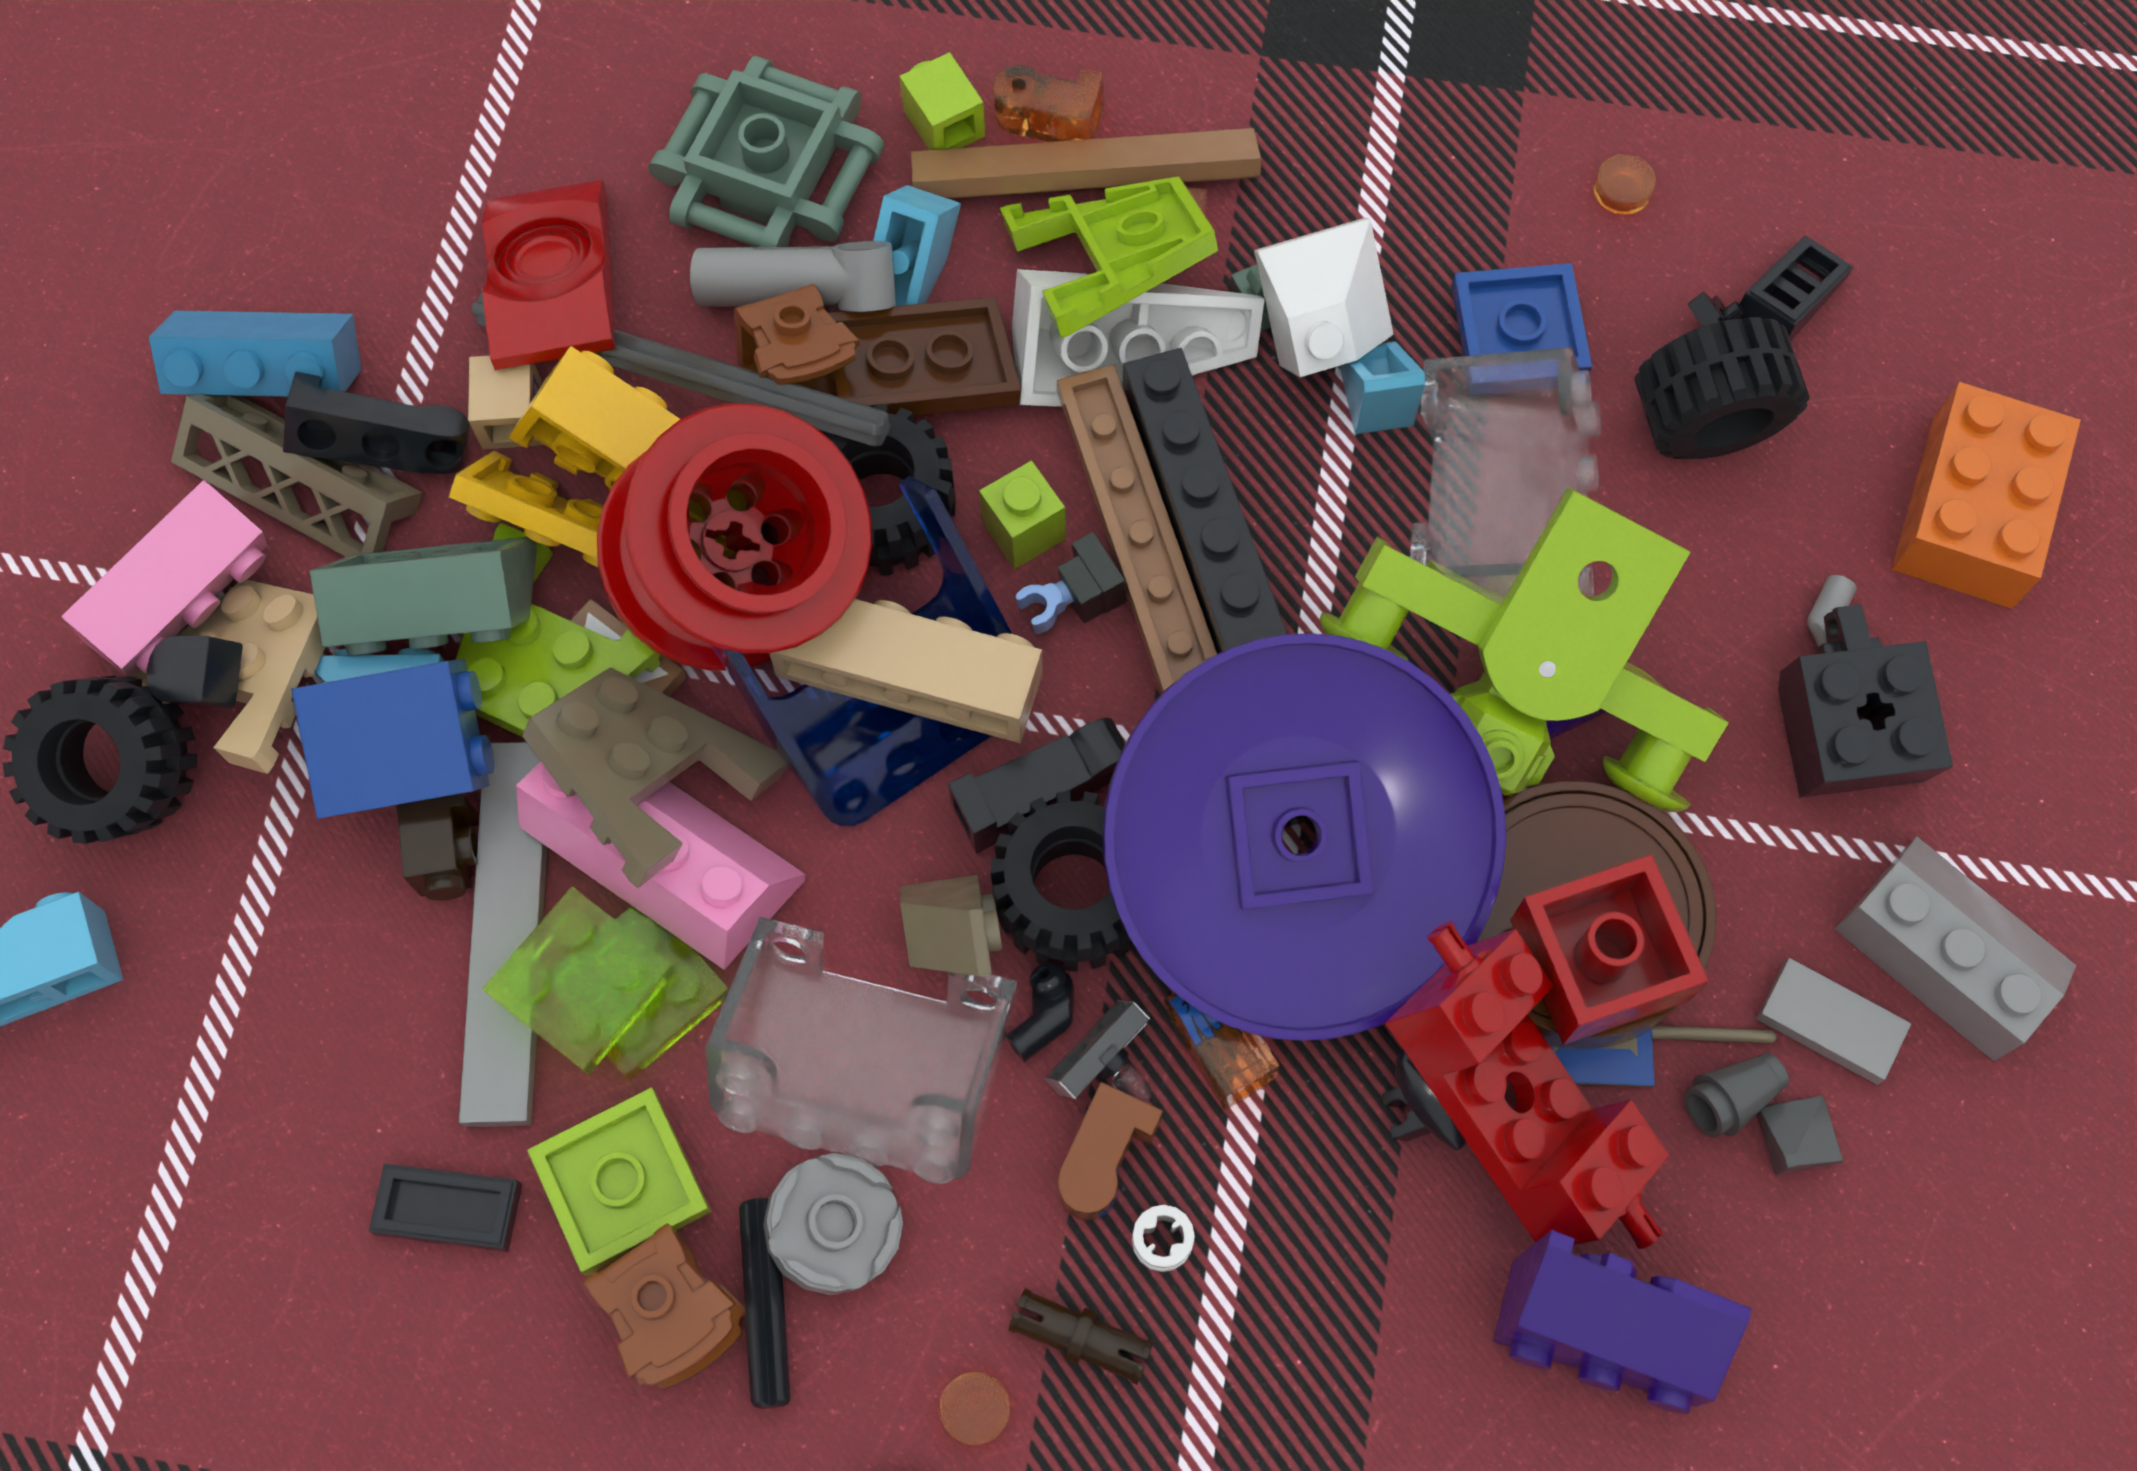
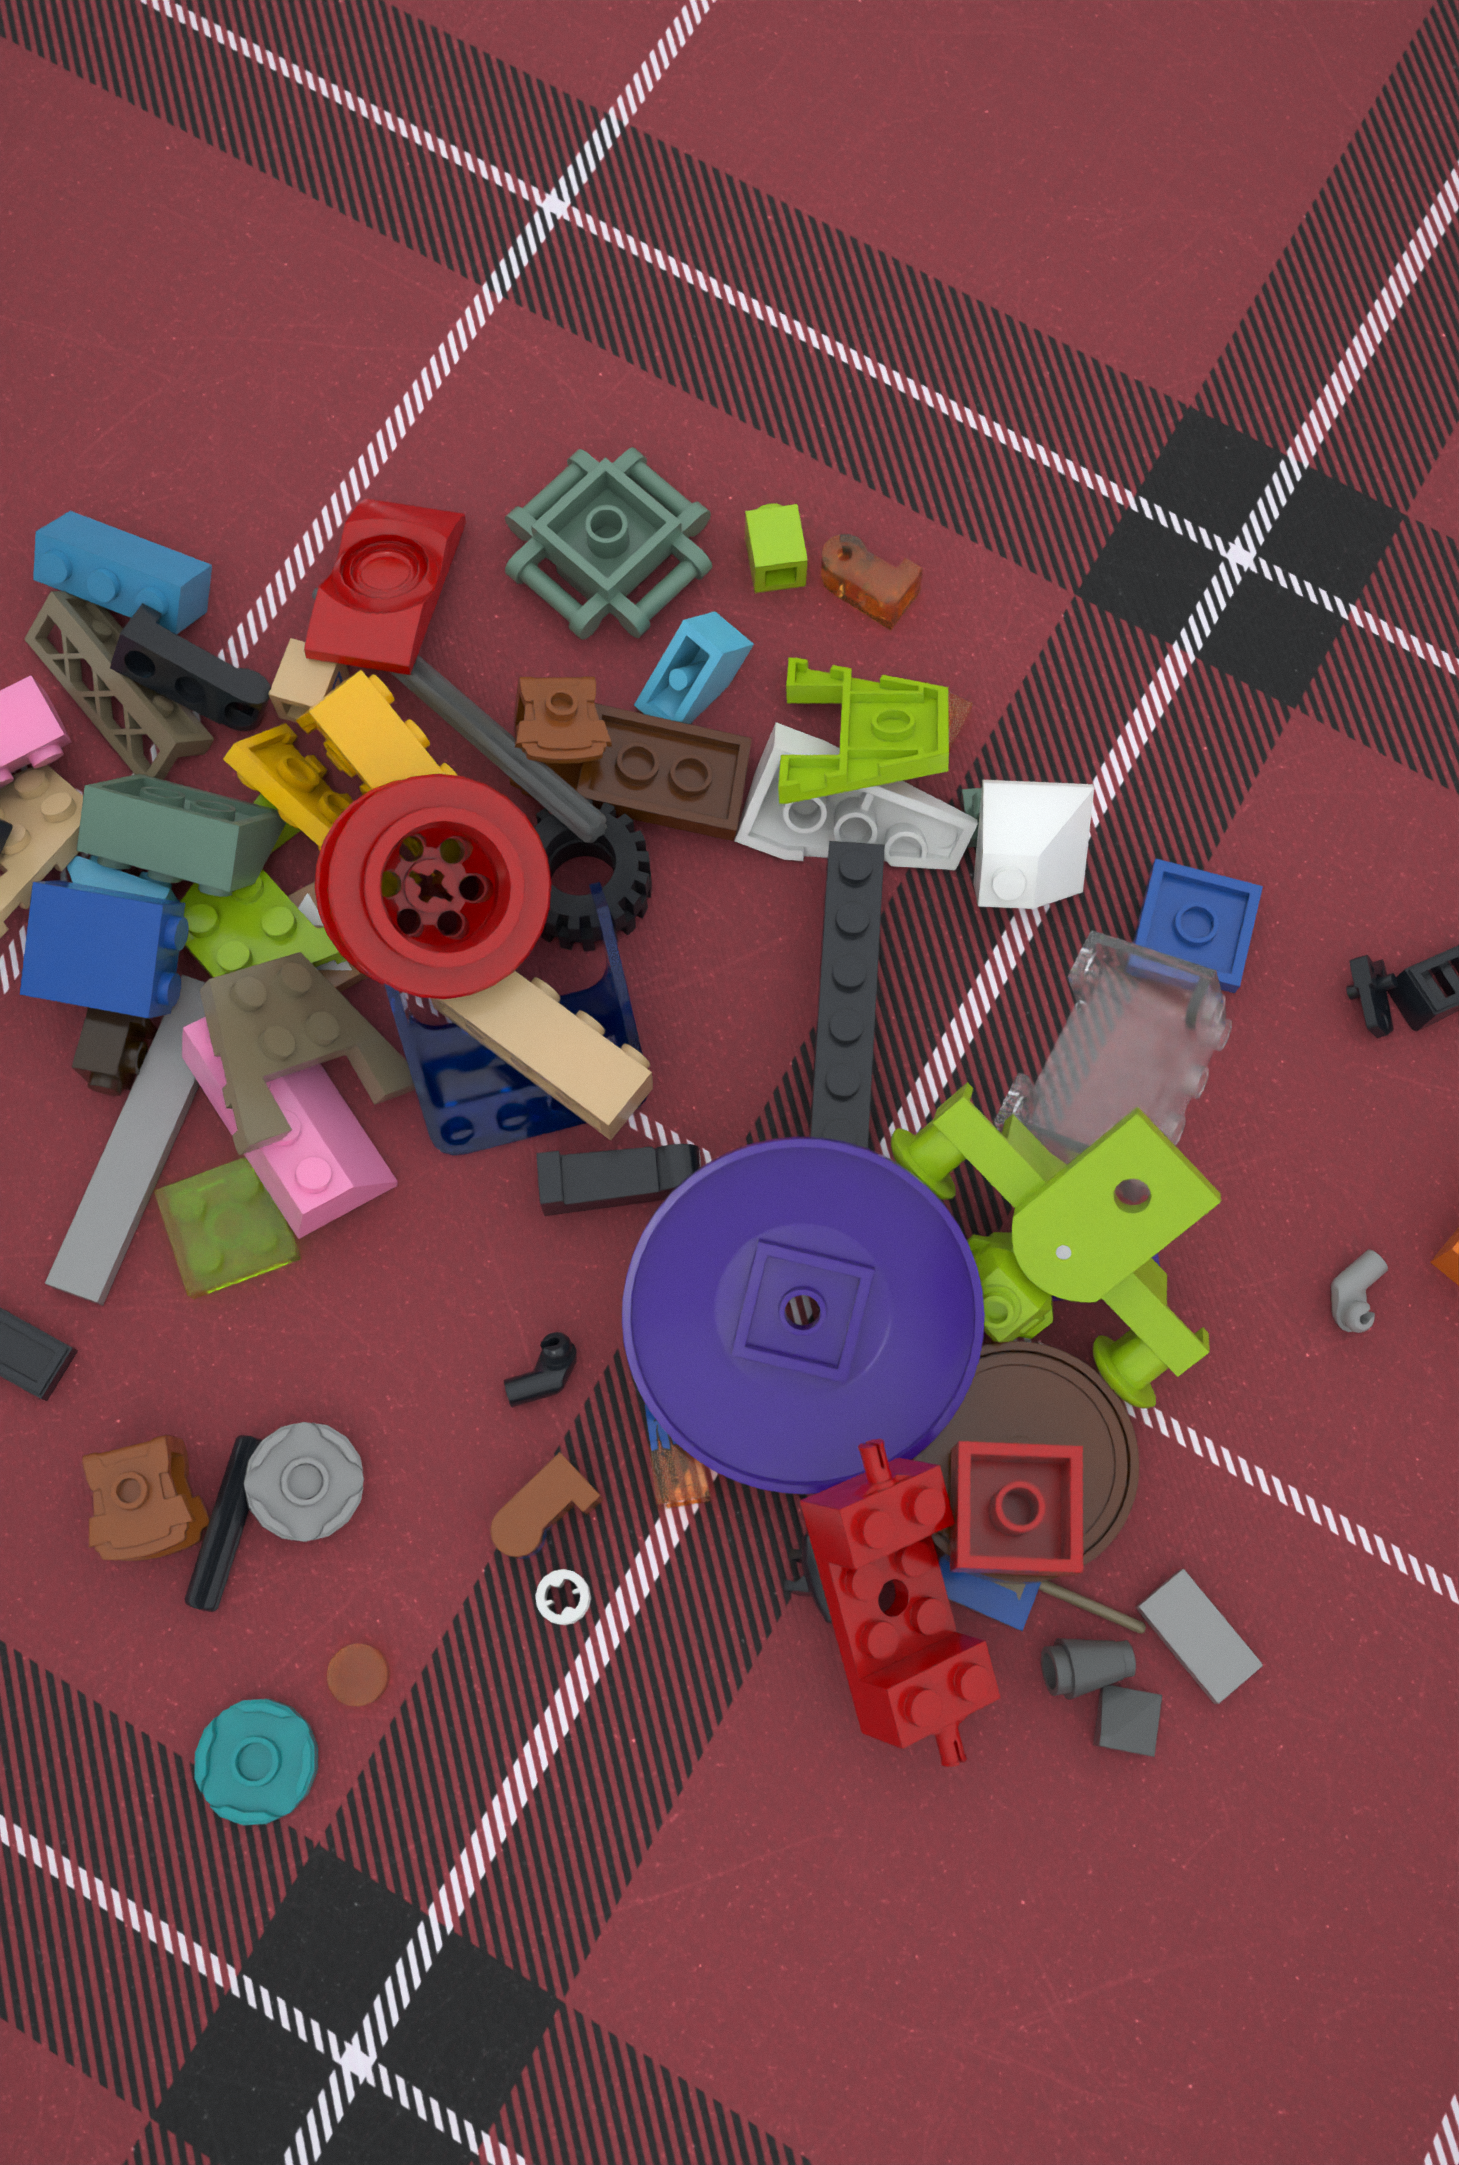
camera: 20 degrees right, 5 degrees up
clear neon green plate [483,887,676,1075] -> none
lime plate [527,1087,711,1277] -> none
light grey piece [690,241,896,312] -> none
clear windscreen [706,917,1017,1184] -> none
dark tan slope [900,875,1002,976] -> none
medium nougat tile [911,128,1261,199] -> none
lime brick [979,460,1066,570] -> none
black tyre [991,791,1130,971] -> none
dark brown pin [1008,1288,1154,1385] -> none
pearl dark grey piece [1015,531,1127,634] -> none
dark grey piece [1044,1000,1152,1103] -> none
medium nougat plate [1057,364,1217,694] -> none
medium azure slope [1340,341,1425,434] -> none
dark purple wedge [1493,1230,1752,1414] -> none
clear orange tile [1594,154,1656,215] -> none
black tyre [1635,317,1810,459] -> none
black hinge [1778,604,1953,798] -> none
light grey slope [1835,836,2076,1062] -> none

